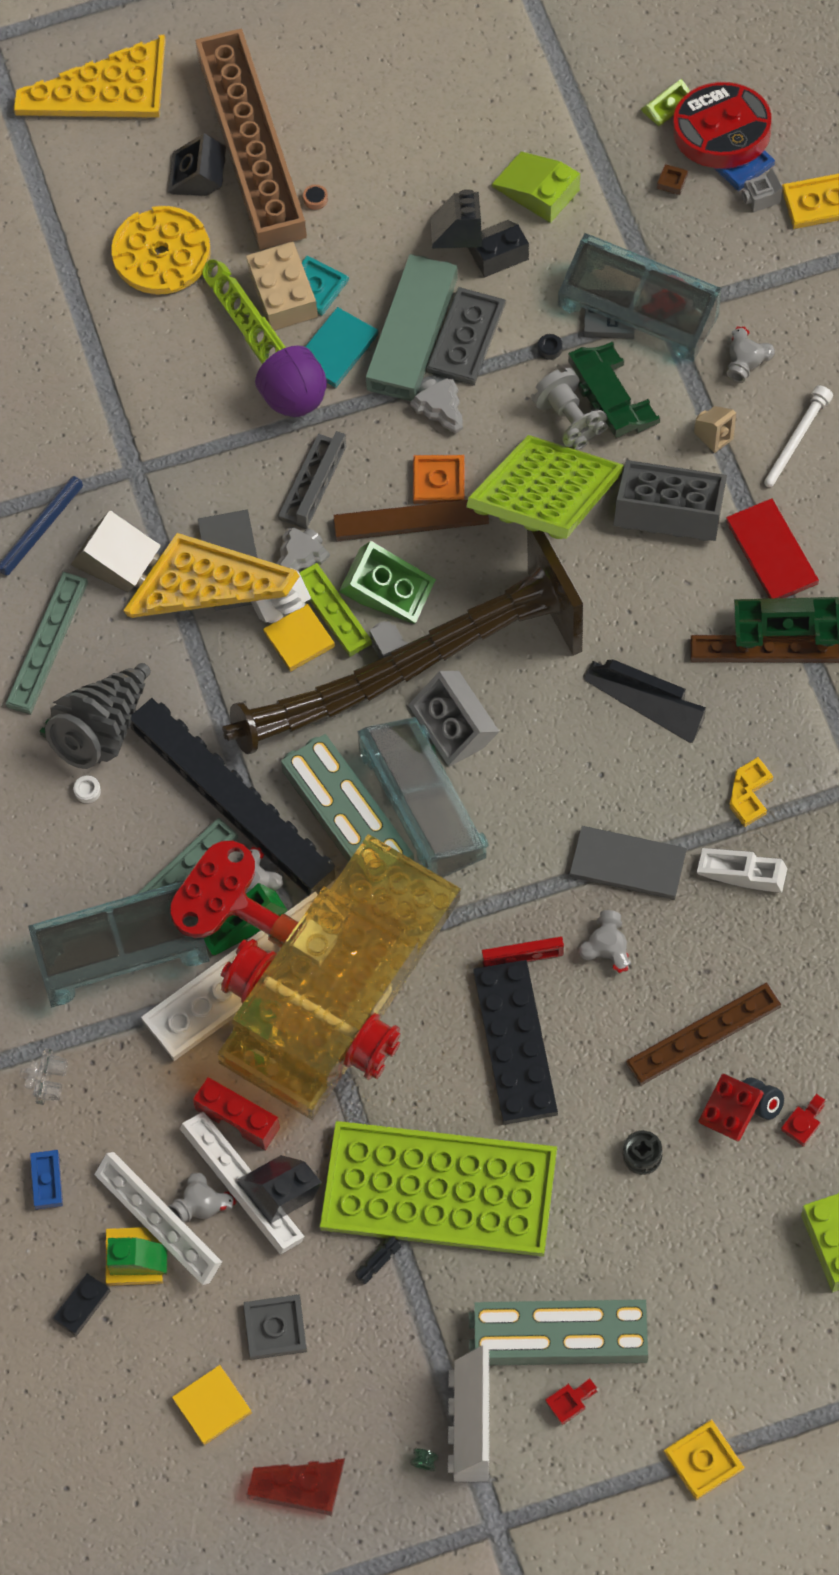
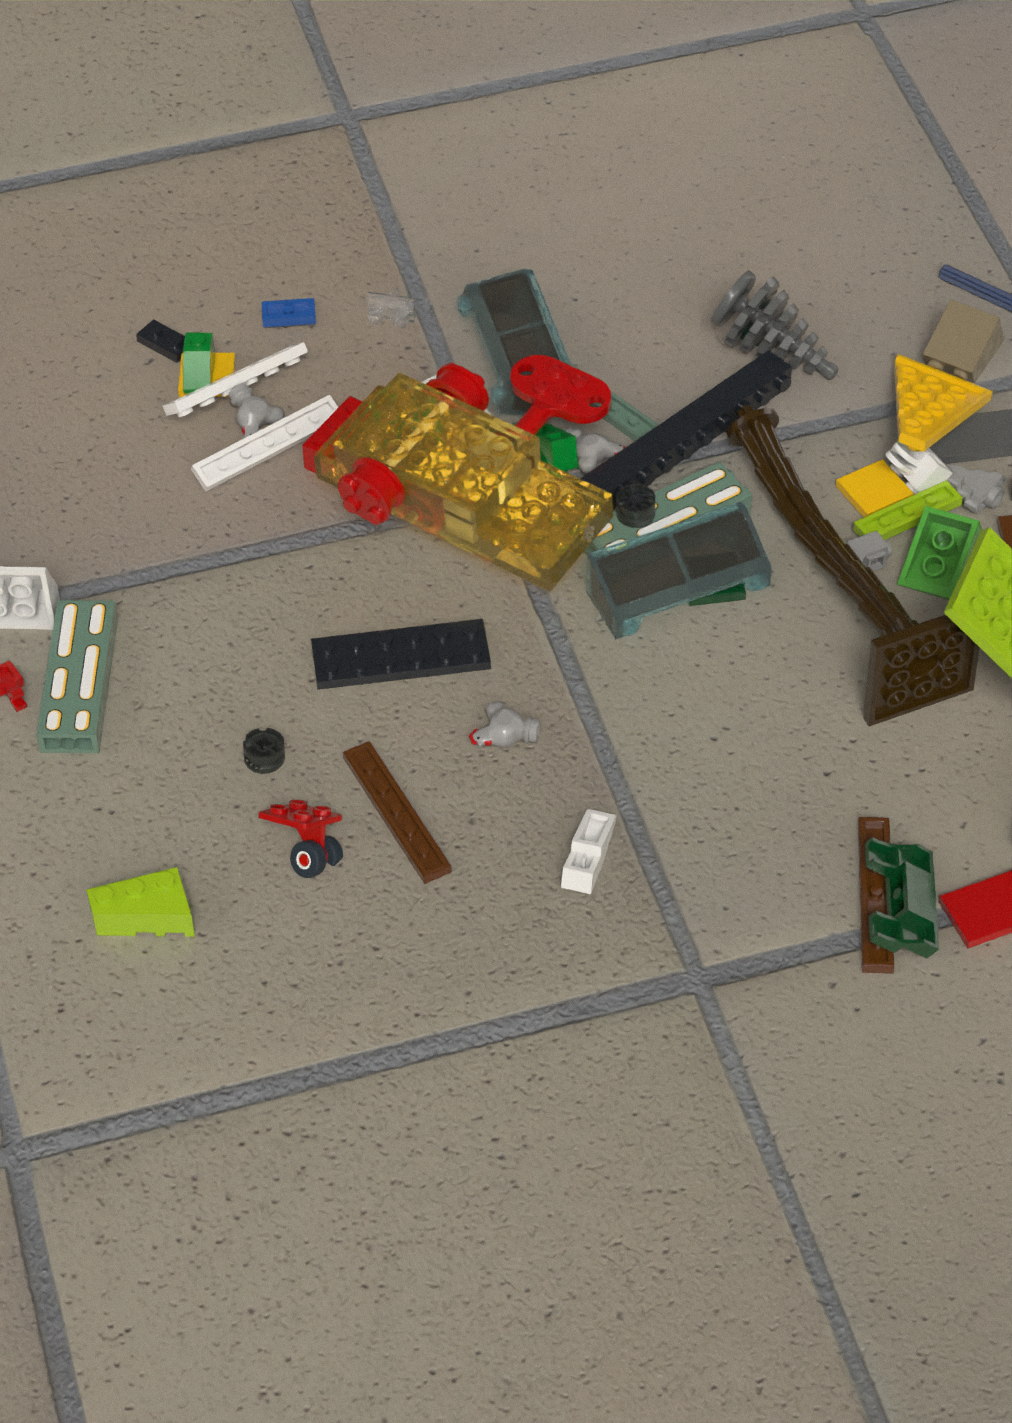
camera: 90 degrees right, 15 degrees down
sand green tile [6,572,88,715] -> none
white tile [73,776,101,803] -> none
yellow tile [172,1365,252,1446] -> none
black slope [237,1155,322,1224] -> none
dark grey tile [243,1294,307,1360] -> none
lime plate [320,1121,557,1257] -> none
black axle [355,1237,401,1284] -> none
light grey slope [408,671,500,766] -> none
red tile [482,936,564,967] -> none
dark grey tile [570,826,687,900] -> none
black wedge [585,659,706,743] -> none
yellow tile [729,757,773,827] -> none
red plate [781,1094,826,1147] -> none
none -> pearl dark grey wheel [616,484,656,528]

